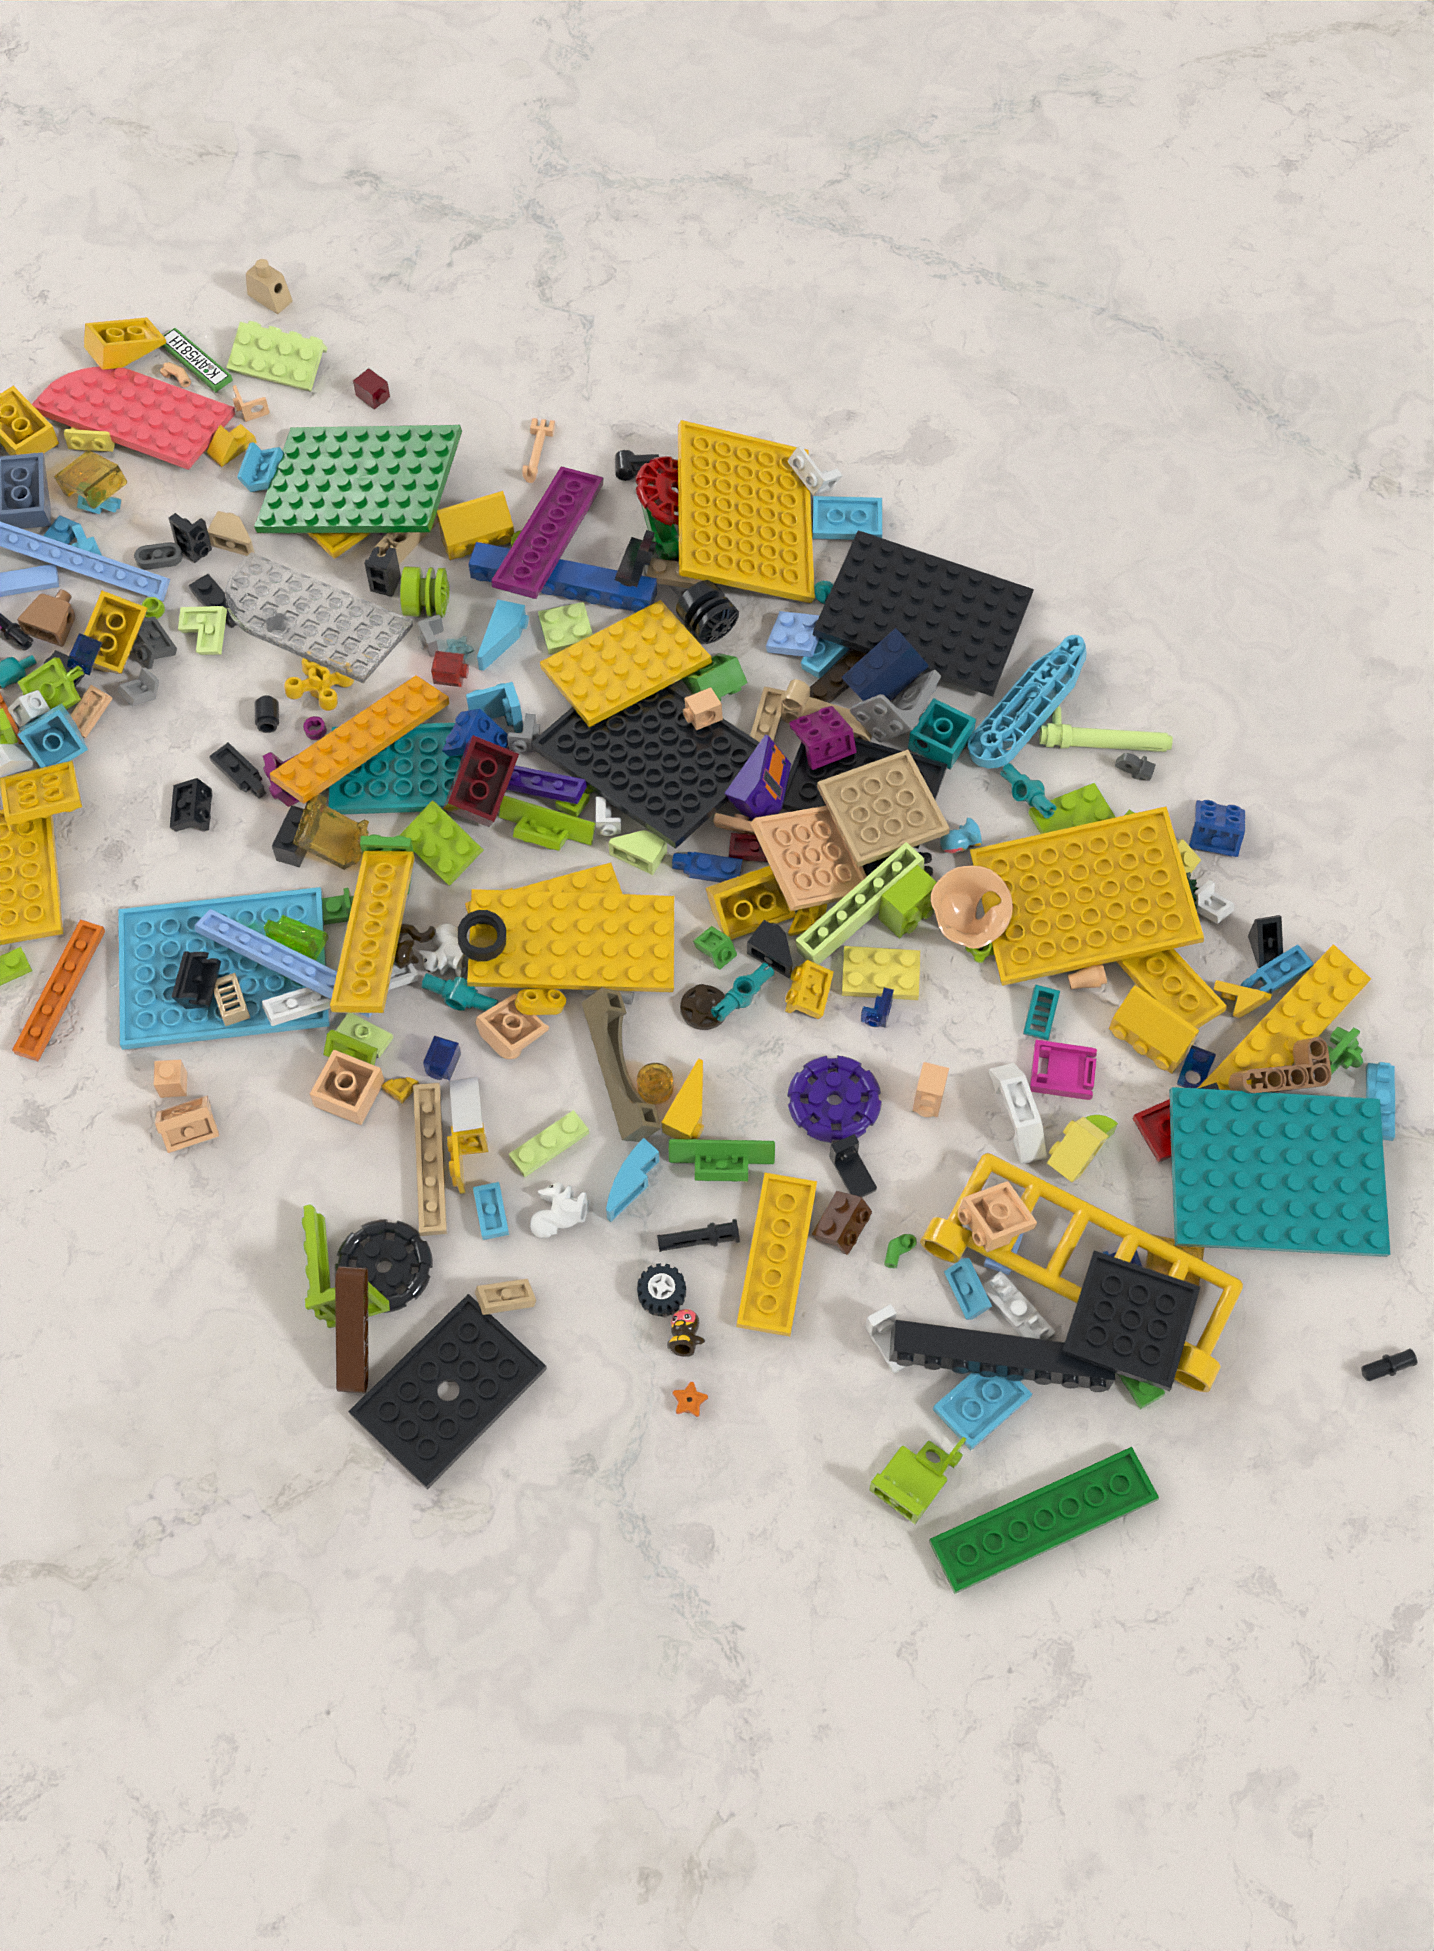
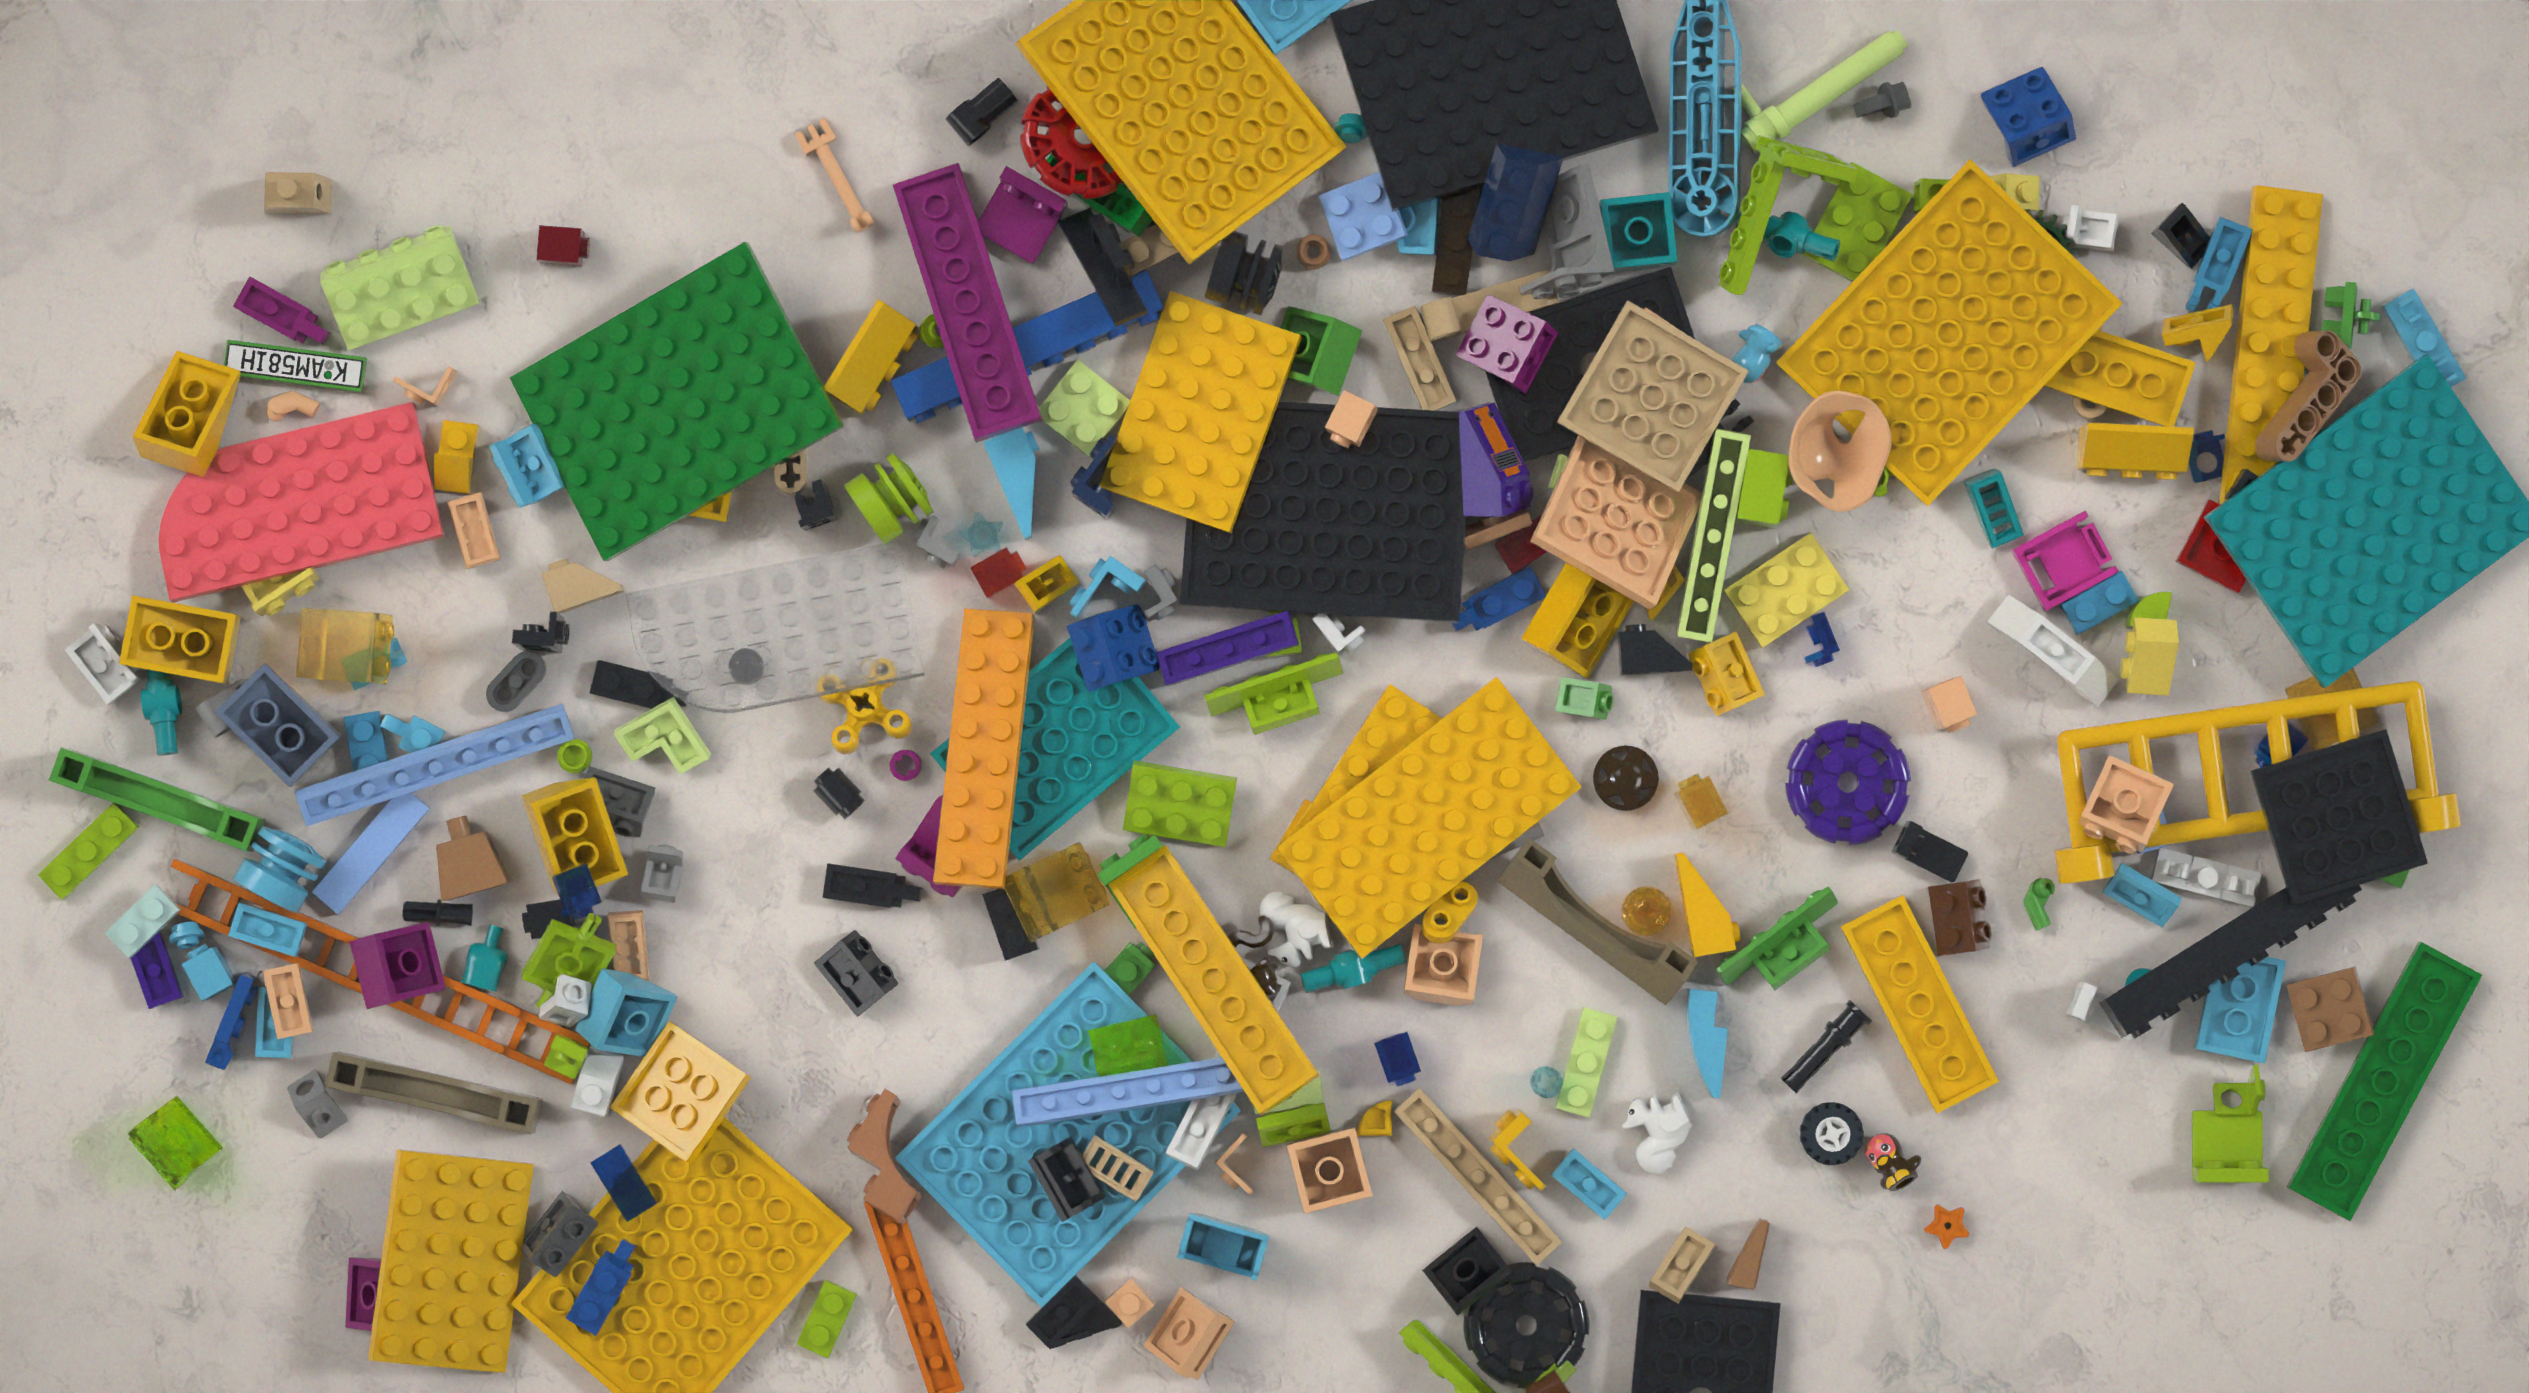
camera: 40 degrees left, 25 degrees up
dark red brick [443,735,519,827] -> none
white sticker [449,1077,483,1132] -> none
black tyre [458,910,506,961] -> none
yellowish green slope [609,830,667,875] -> none
teal pin [711,963,774,1022] -> none
light nougat cone [1067,964,1107,990] -> none
none -> magenta hinge [233,276,331,345]
none -> light nougat plate [447,492,501,569]
none -> nougat arch [847,1088,922,1226]
none -> magenta bracket [978,166,1068,264]
none -> yellow slope [1014,555,1080,614]
none -> black wing [1025,1275,1123,1349]
none -> dark blue bracket [1070,434,1118,520]
none -> medium azure piece [1177,1212,1269,1281]
none -> light nougat bracket [1215,1133,1254,1195]
none -> medium nougat plate [1296,234,1331,270]
none -> black slope [1422,1226,1512,1316]
none -> clear light blue bush [1530,1066,1563,1098]
none -> clear yellow brick [1673,773,1728,830]
none -> lime bracket [1719,135,1859,295]
none -> medium nougat slope [1726,1218,1770,1290]
none -> dark azure plate [2060,571,2139,635]
none -> medium nougat plate [2286,966,2375,1052]

